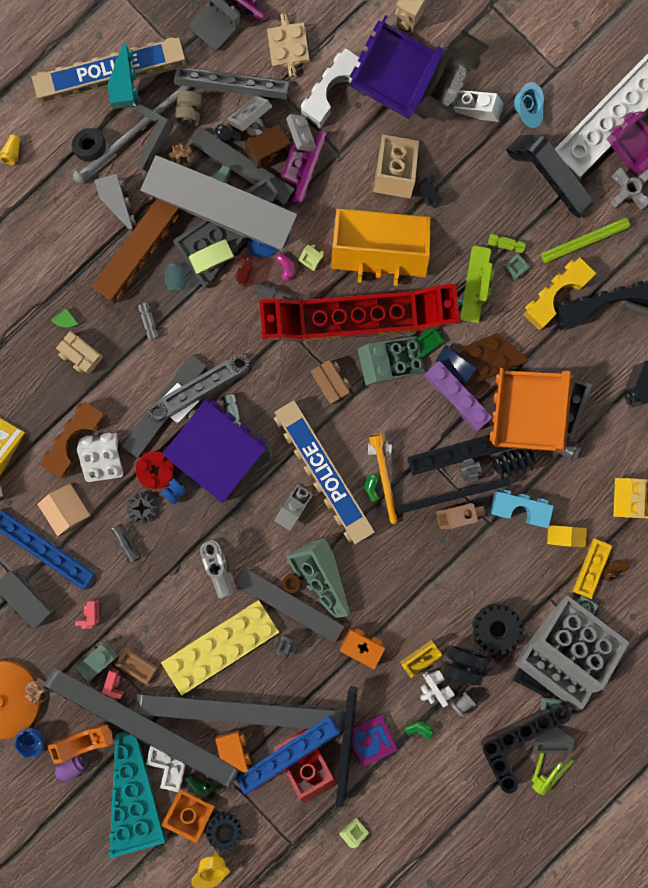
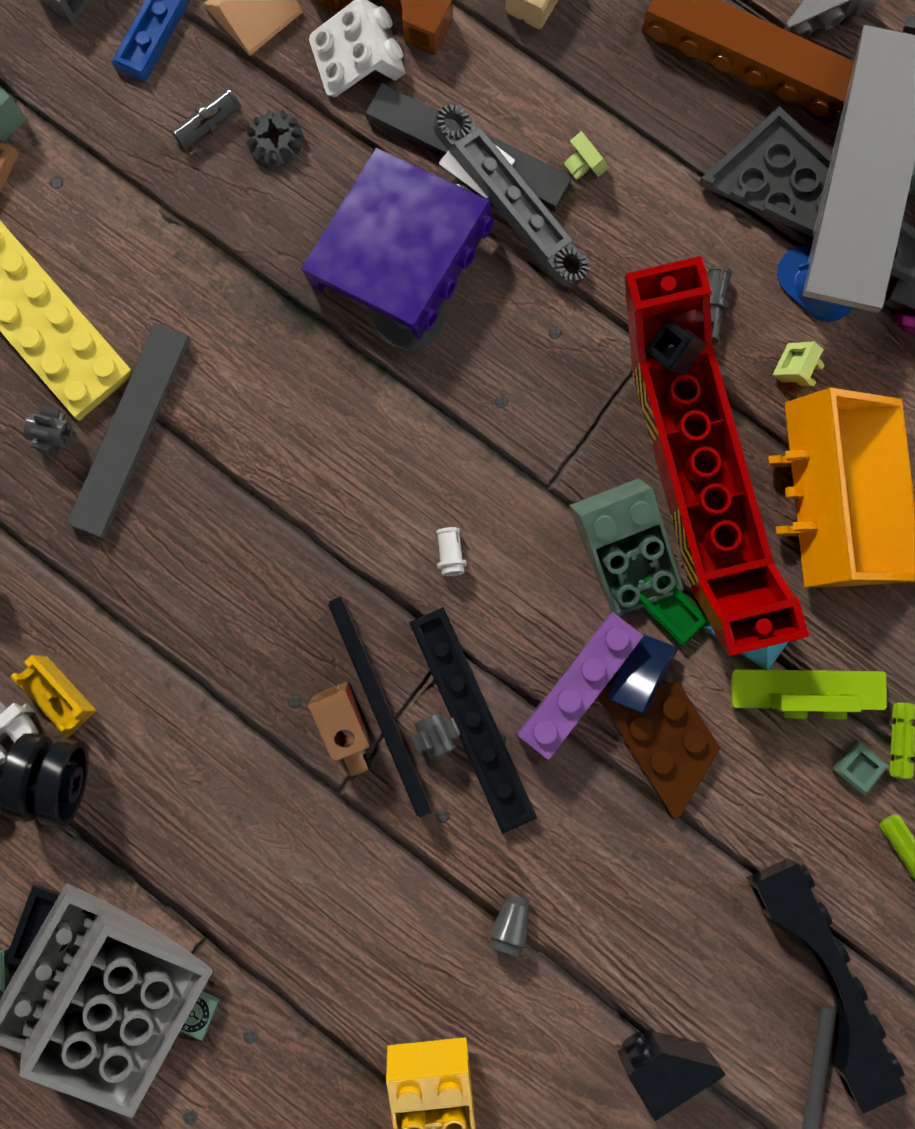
camera: 90 degrees right, 5 degrees down
coral bracket [76,600,99,629] -> none
red plate [136,451,175,489] -> none
light grey axle [138,303,158,340] -> none
blue wheel [161,478,188,505] -> none
clear light blue brick [163,263,184,292] -> none
yellowish green slope [188,239,234,274] -> none
light grey connector [200,540,235,599] -> none
light aqua axle [225,394,241,425] -> none
clear red bracket [233,255,254,287] -> none
brick [274,400,374,544] -> none
light grey slope [274,484,313,531] -> none
dark pink arm [276,252,295,281] -> none
reddish brown tile [282,574,301,594] -> none
sand green wedge [285,538,350,618] -> none
medium nougat brick [311,360,351,405] -> none
orange brick [340,628,385,669] -> none
green arm [364,473,381,502] -> none
light orange piece [369,433,398,524] -> none
black tyre [472,604,524,654] -> none
medium azure arch [489,489,553,528] -> none
orange panel [490,368,573,452] -> none
black piece [492,449,535,478] -> none
yellow arch [523,257,596,330] -> none
yellow slope [547,525,587,547] -> none
dark grey brick [567,378,592,440] -> none
yellow tile [572,538,612,599] -> none
reddish brown arm [603,561,629,582] -> none
none -> yellowish green tile [564,131,609,180]
none -> black slope [645,318,707,375]

